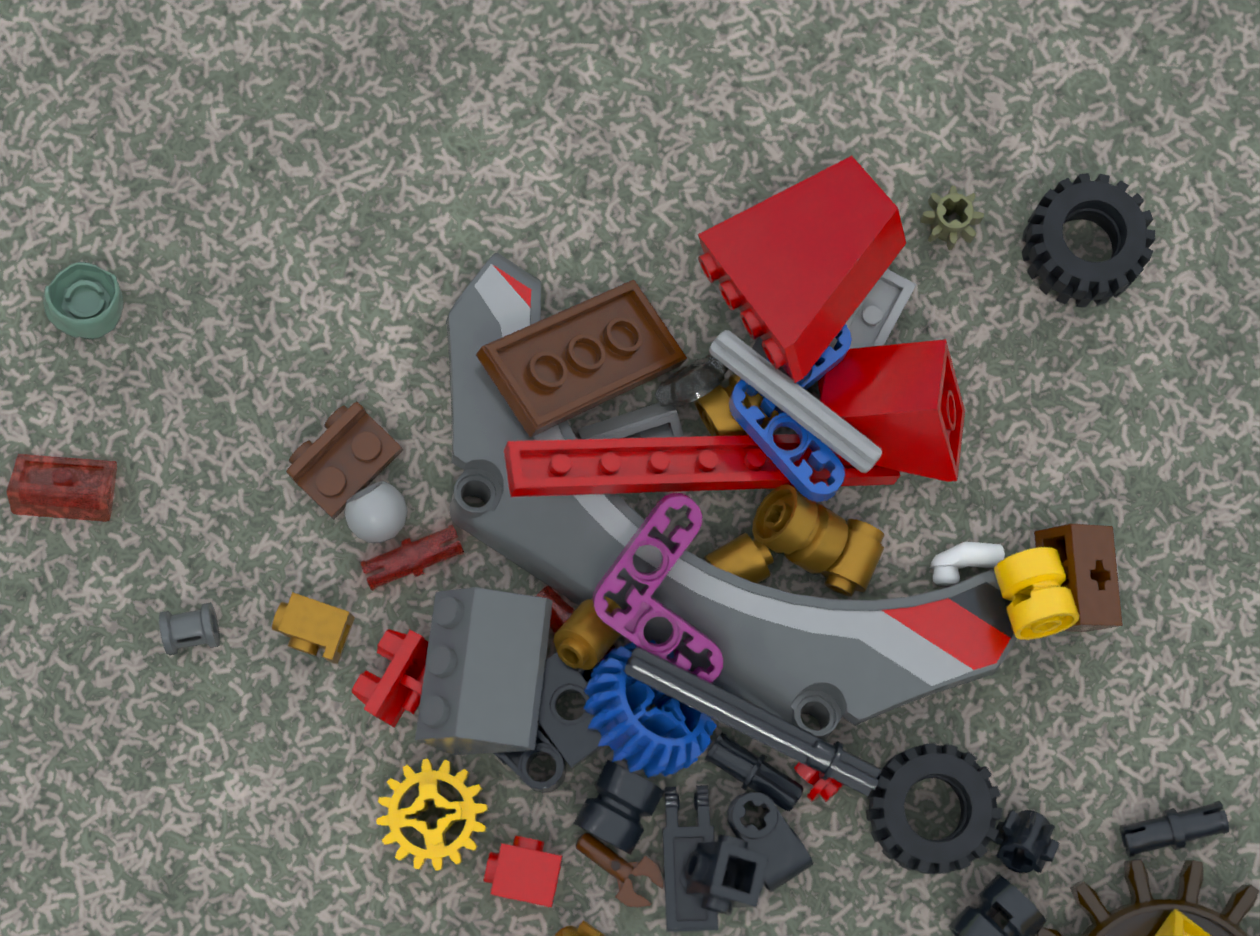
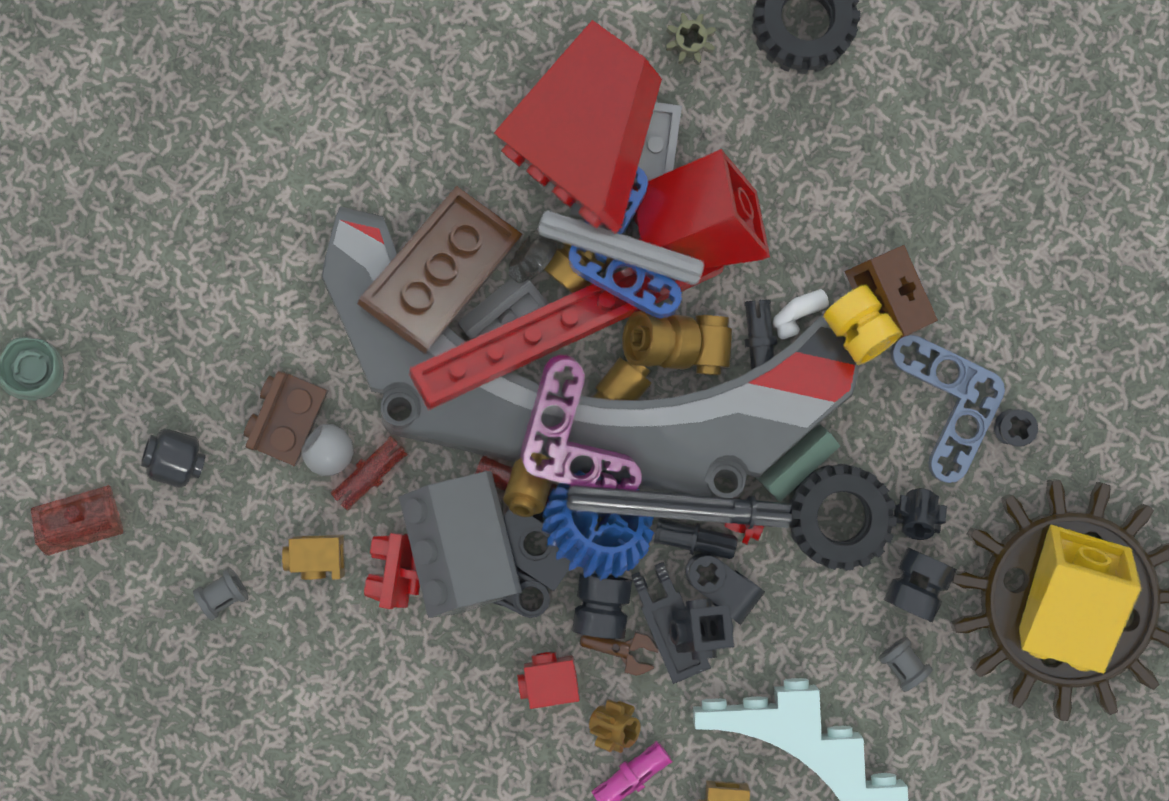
camera: 20 degrees left, 10 degrees up
yellow gear [376,759,488,871] -> none
black pin [1120,801,1229,857] -> none
none -> black head [141,429,206,488]
none -> black pin [744,299,777,370]
none -> sand green slope [755,424,840,502]
none -> sand blue beam [890,335,1005,483]
none -> black bush [994,409,1038,447]

